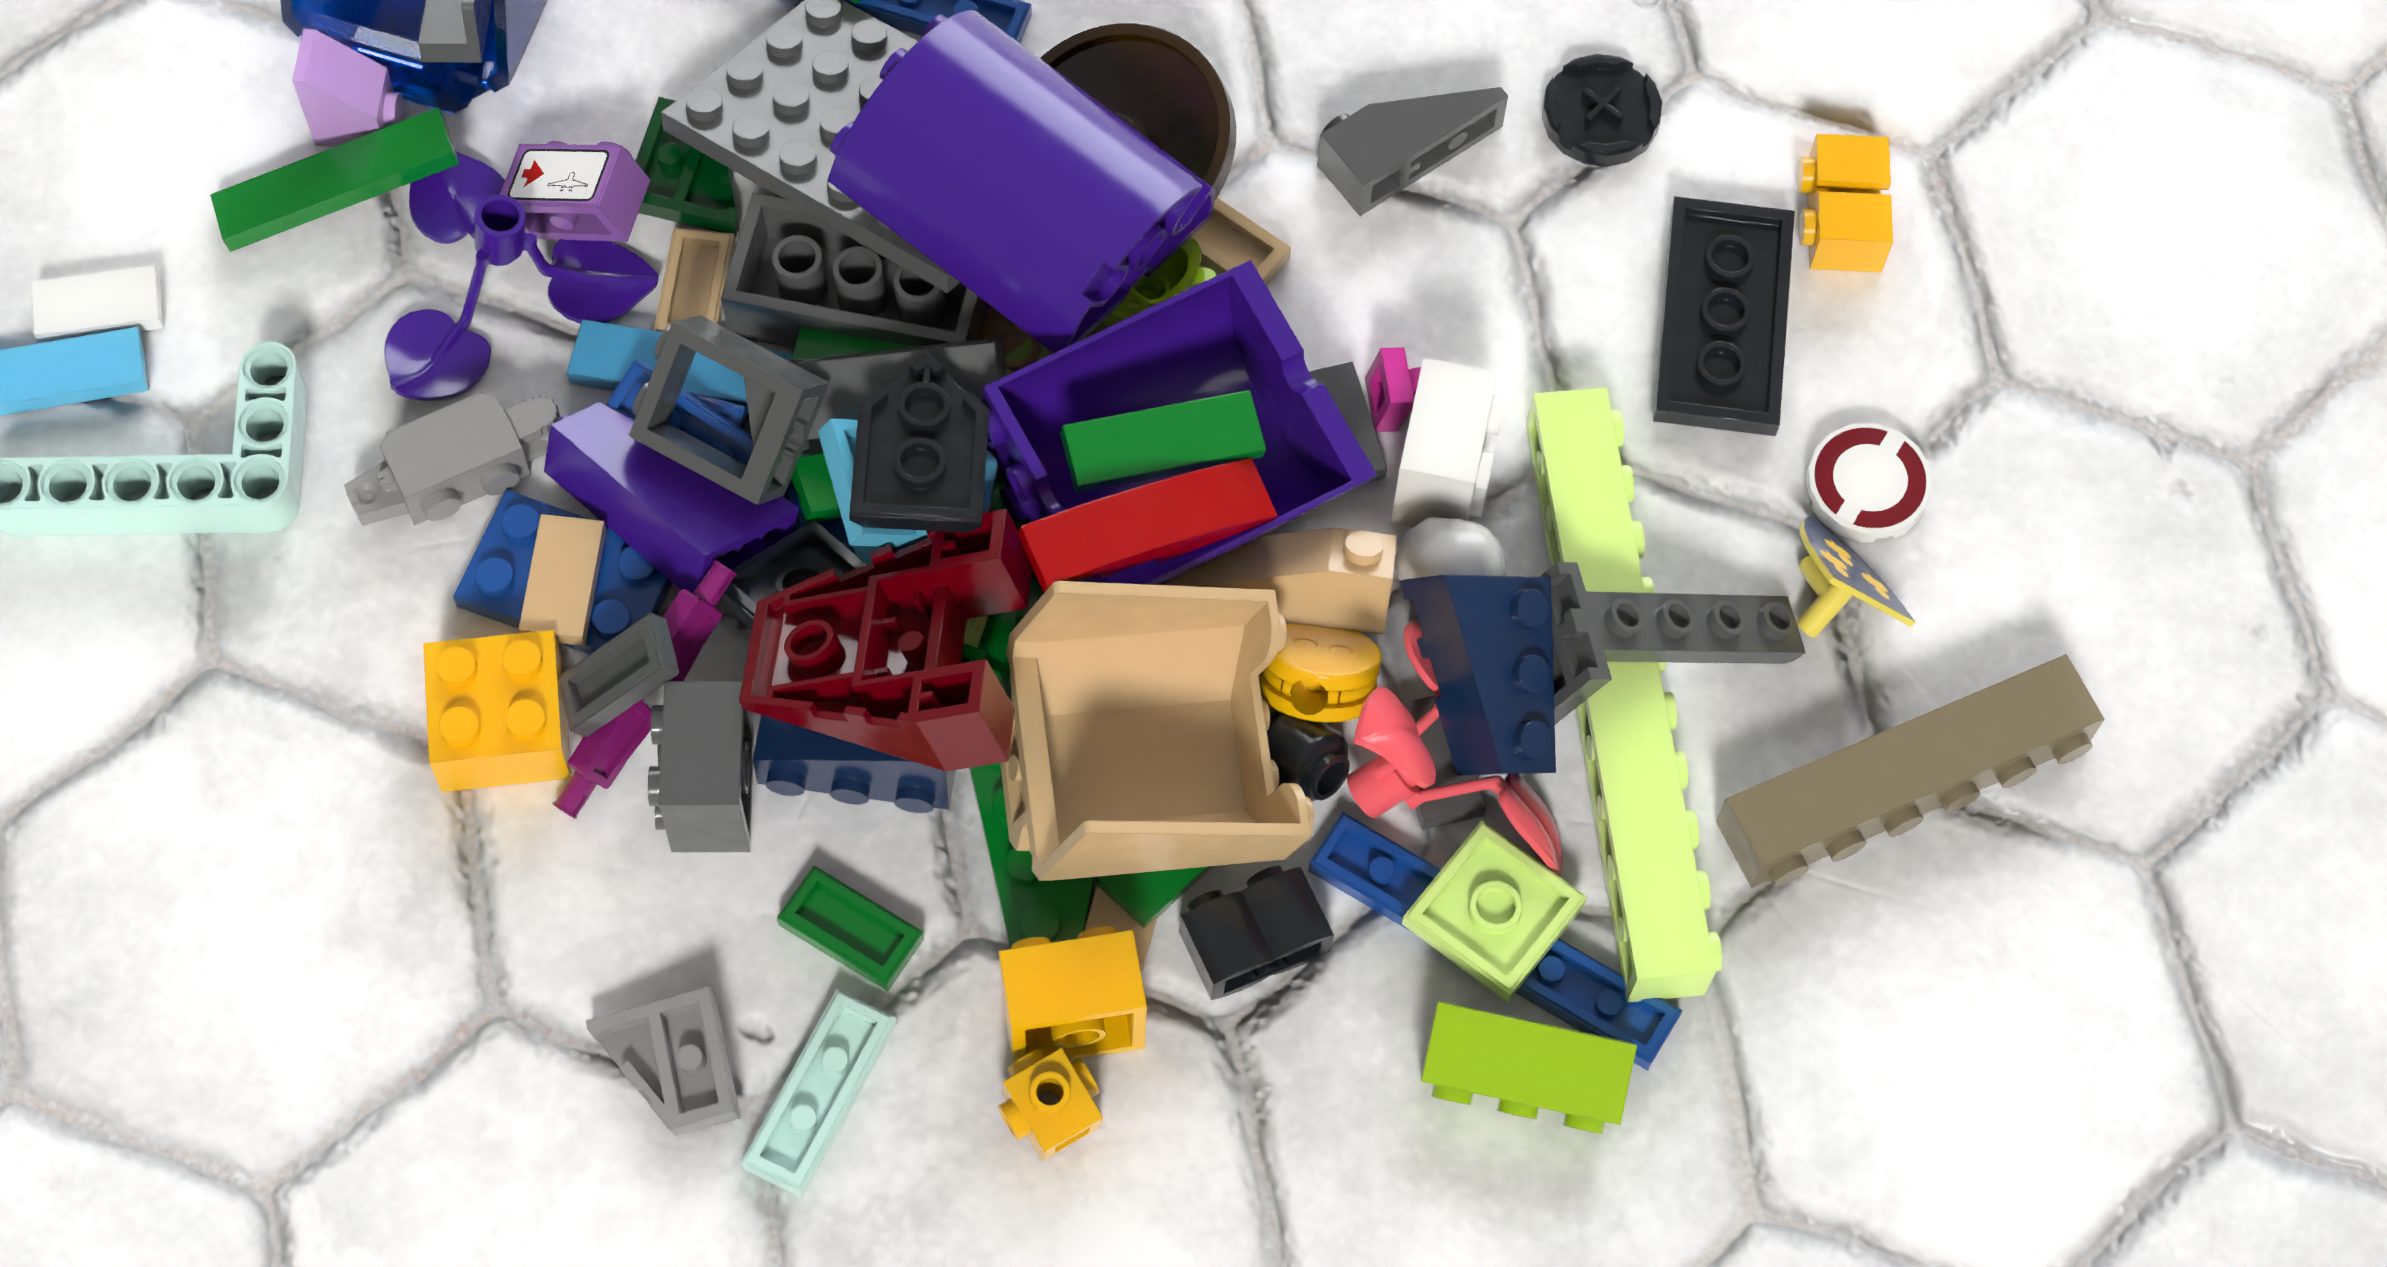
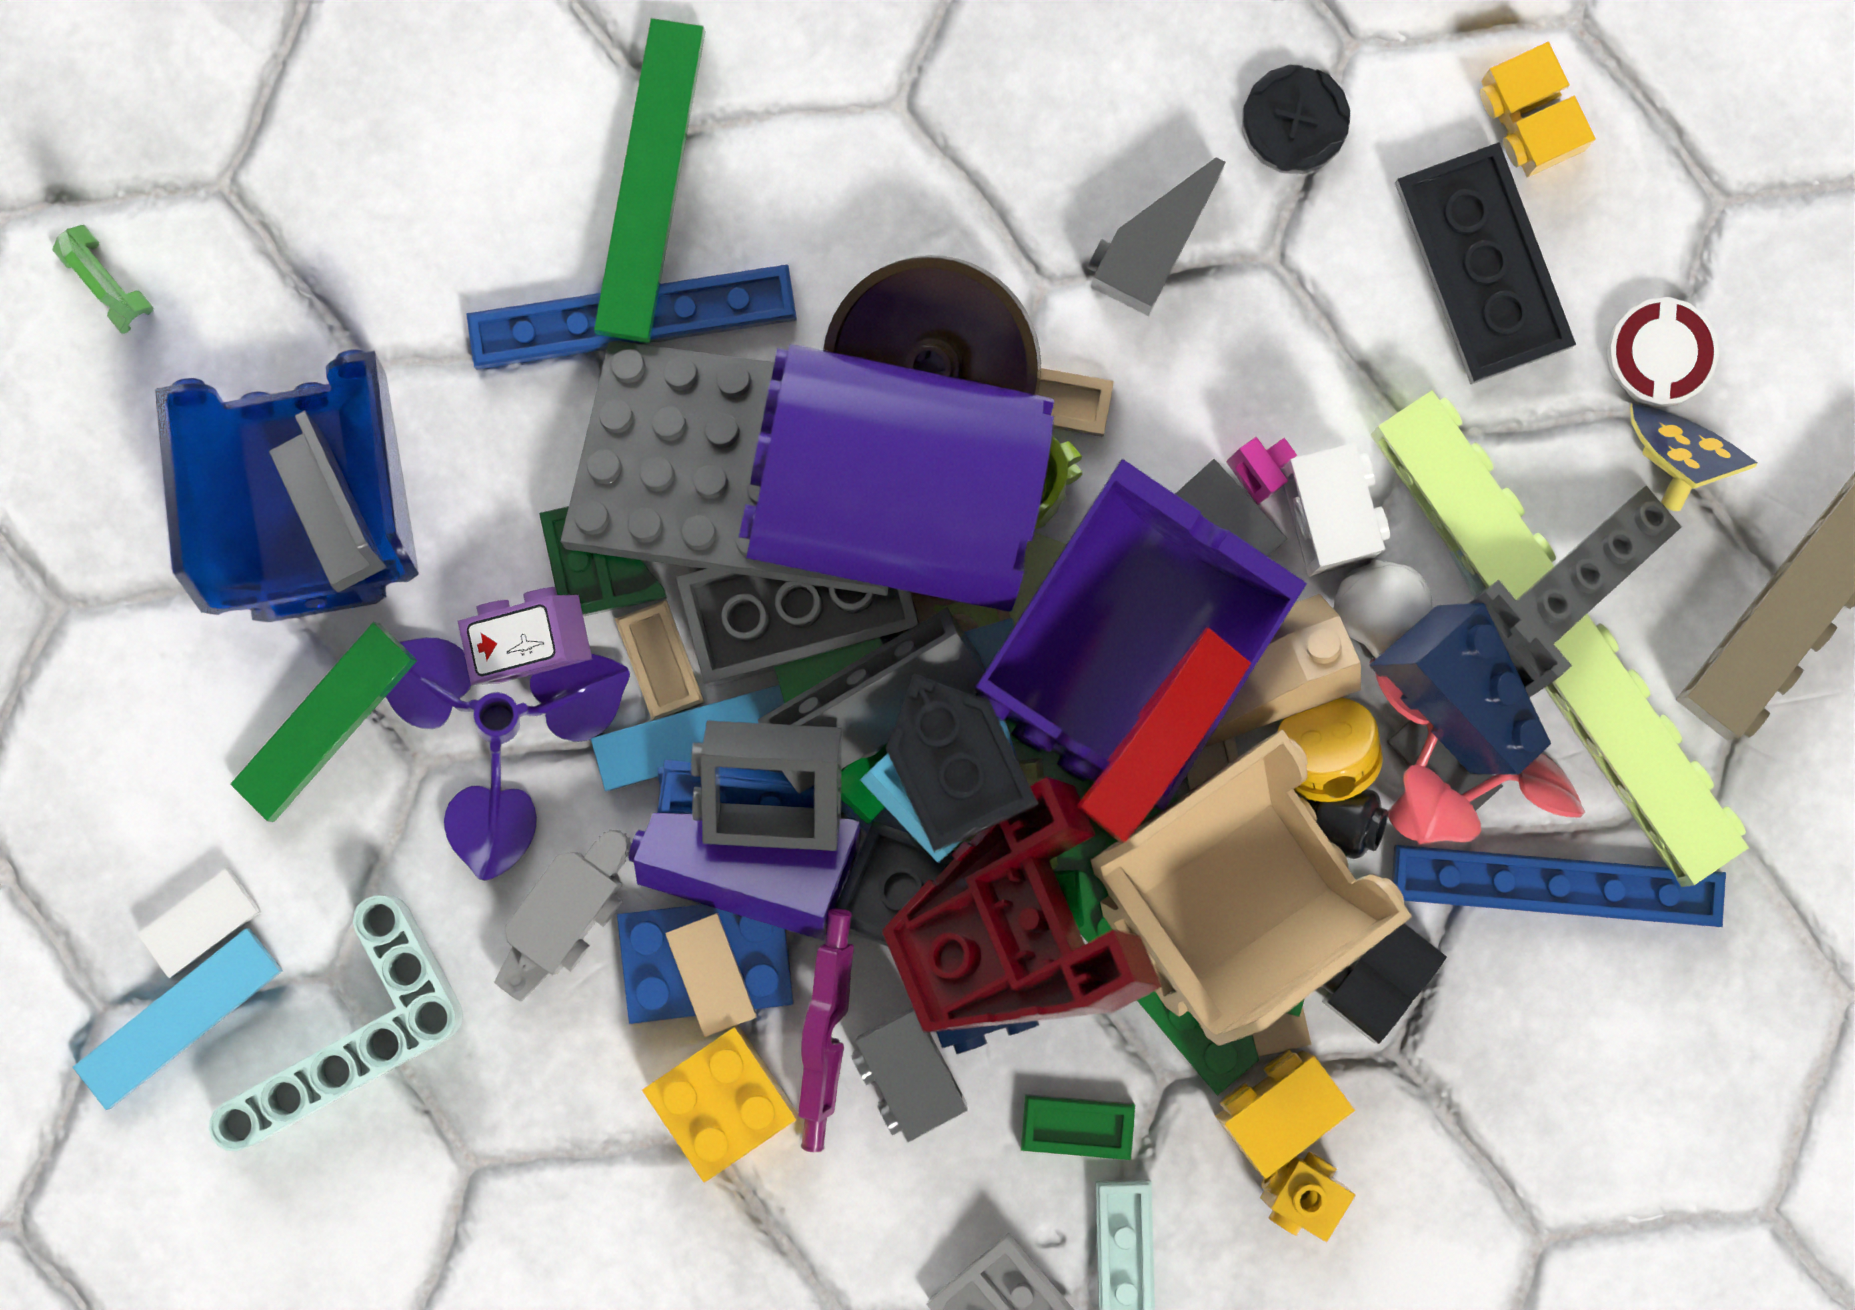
camera: 20 degrees left, 20 degrees up
lavender slope [292,29,403,147] -> none
dark grey tile [558,612,679,737] -> none
green tile [1060,390,1266,493] -> none
yellowish green tile [1402,820,1587,1002] -> none
lime brick [1421,1000,1637,1134] -> none

